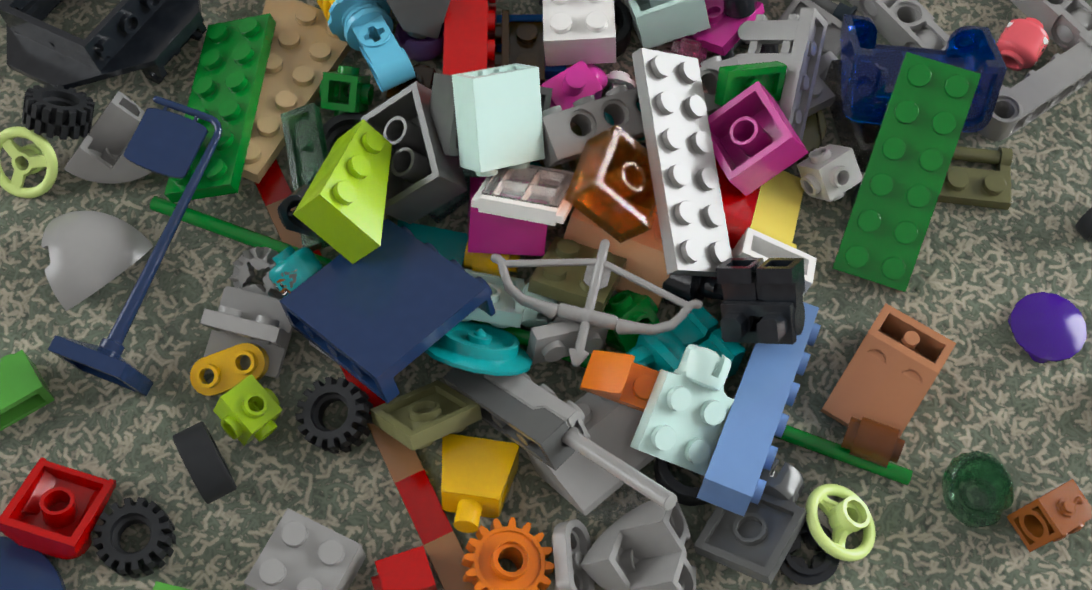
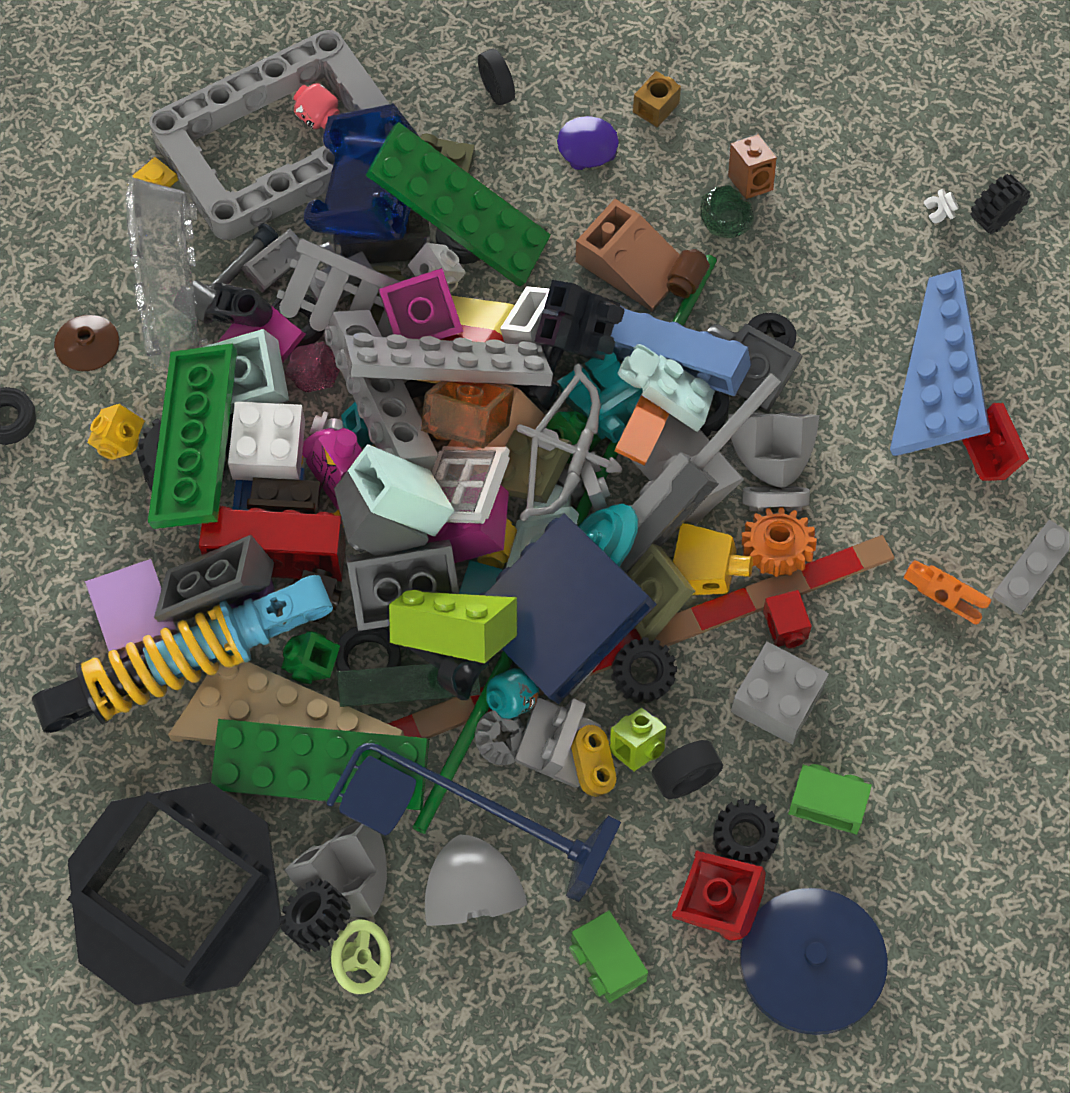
camera: 85 degrees left, 0 degrees up
green plate [714,61,787,107] -> none
yellowish green piece [805,484,876,562] -> none

